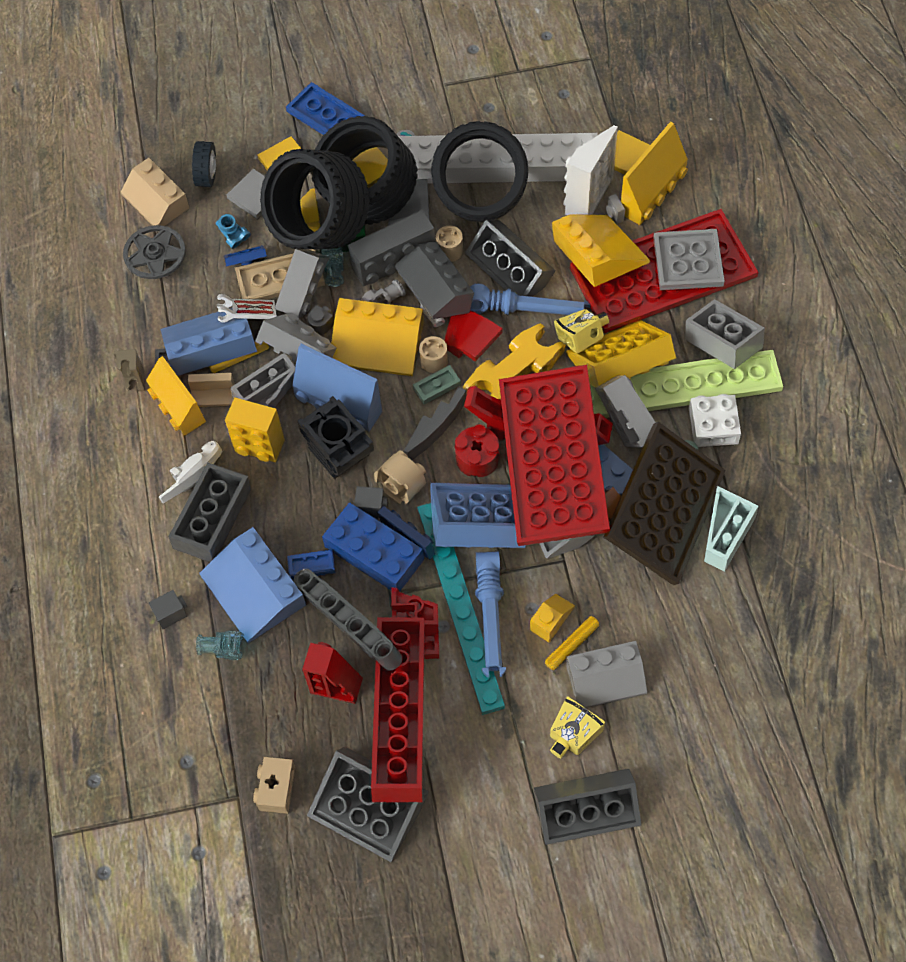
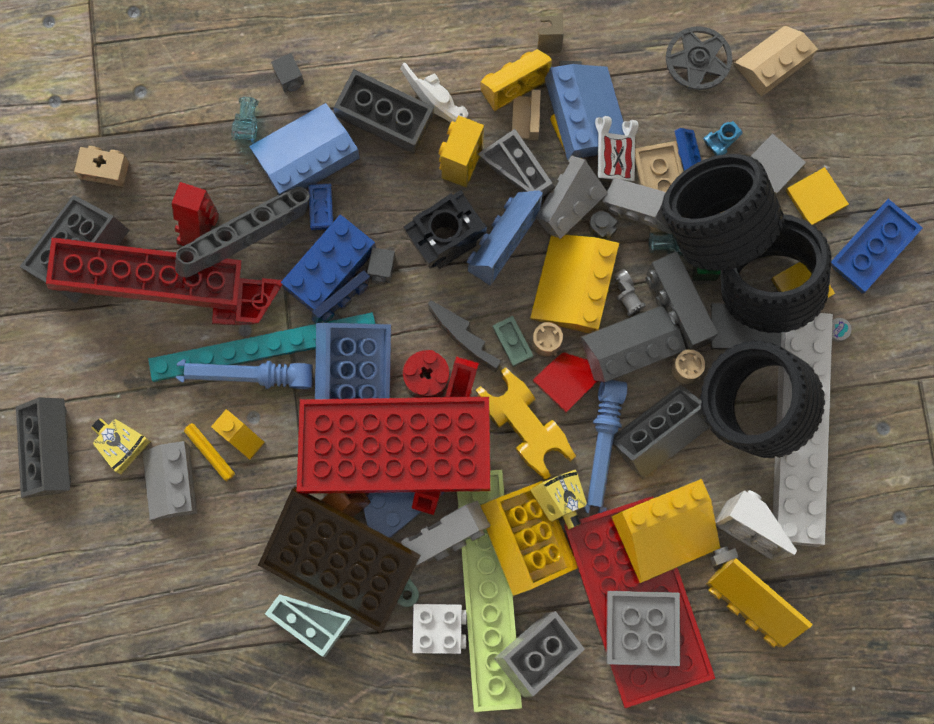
camera: 90 degrees right, 15 degrees up
black wheel [192,141,216,187] -> none
tan brick [374,451,426,504] -> none
yellow tile [614,130,650,175] -> none

